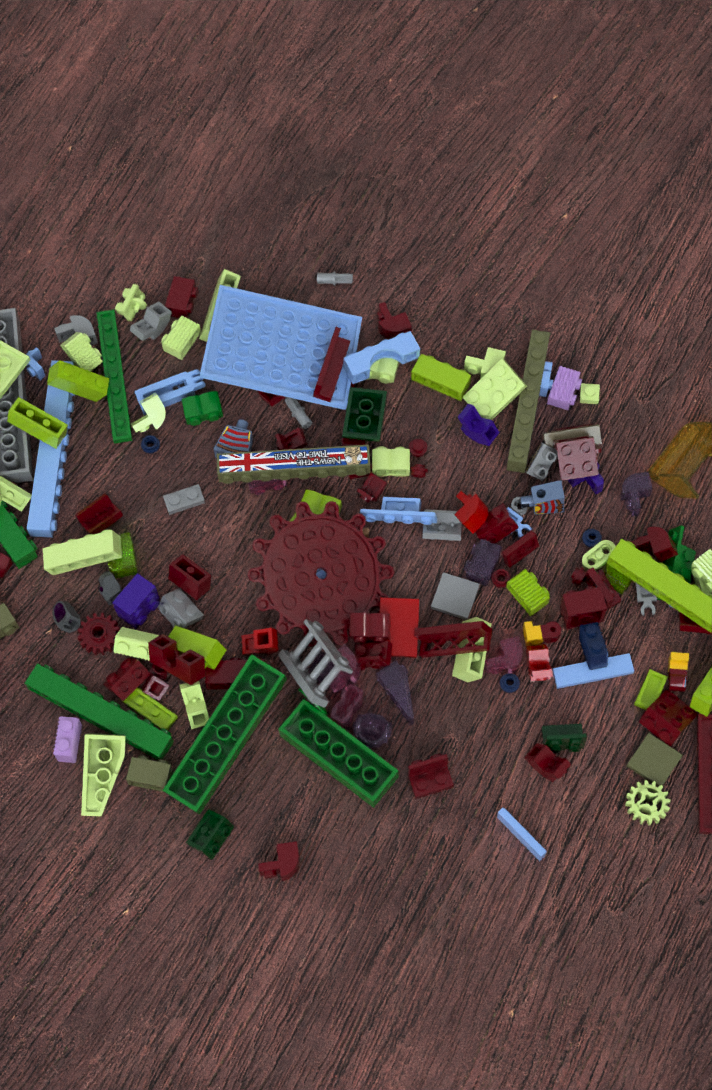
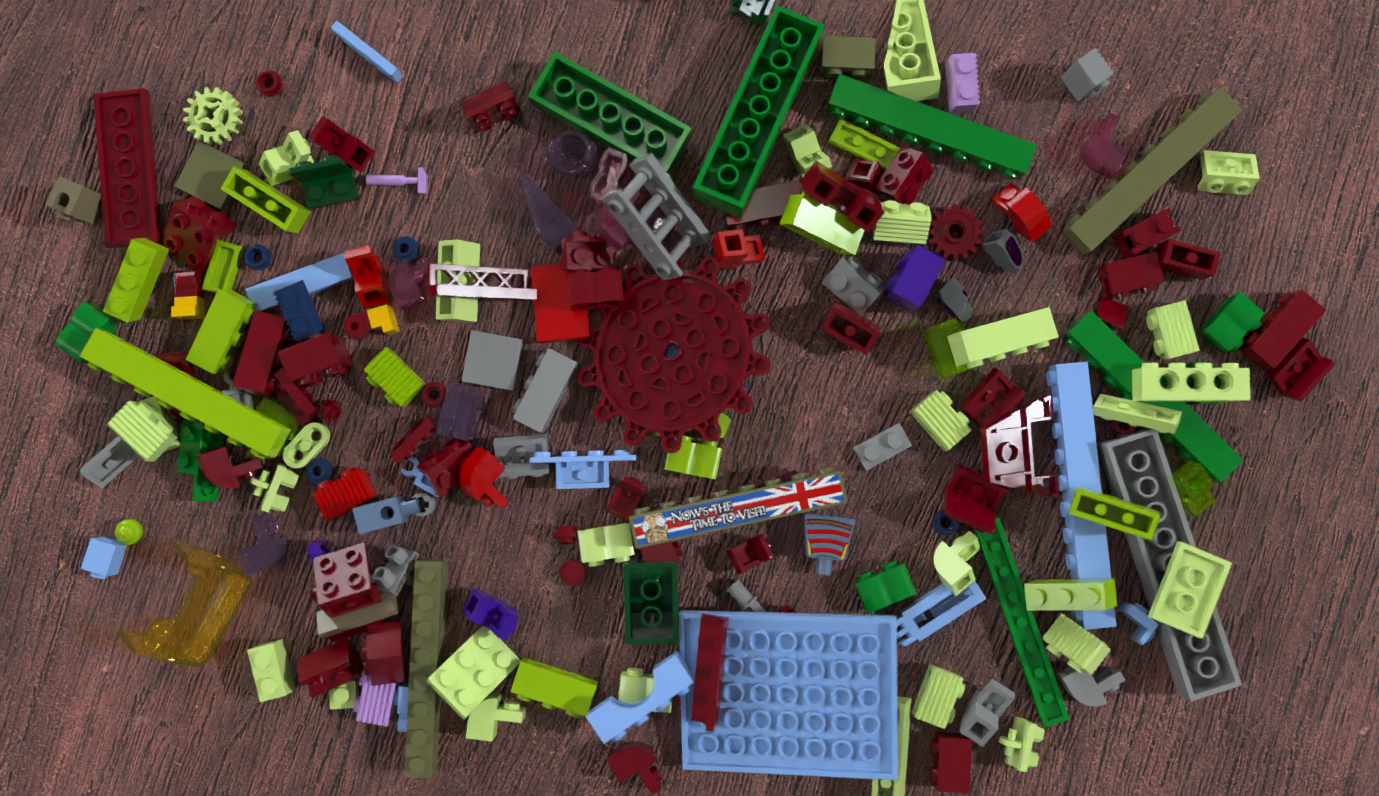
camera: 170 degrees right, 20 degrees up
none -> lime brick [186,289,257,374]
none -> lime brick [220,166,311,233]
none -> dark red brick [232,311,293,398]
none -> dark blue plate [245,244,272,271]
none -> yellowish green brick [247,639,296,702]
none -> yellowish green hips [250,462,299,513]
none -> dark red plate [256,70,283,97]
none -> yellowish green brick [259,130,314,186]
none -> dark red brick [298,638,361,697]
none -> red brick [312,467,379,522]
none -> dark red brick [361,621,405,686]
none -> lavender piece [366,167,428,194]
none -> light grey brick [512,348,579,433]
none -> yellowish green brick [909,390,971,451]
none -> dark red bracket [944,464,1007,534]
none -> wing [980,395,1060,498]
none -> red brick [991,182,1052,243]

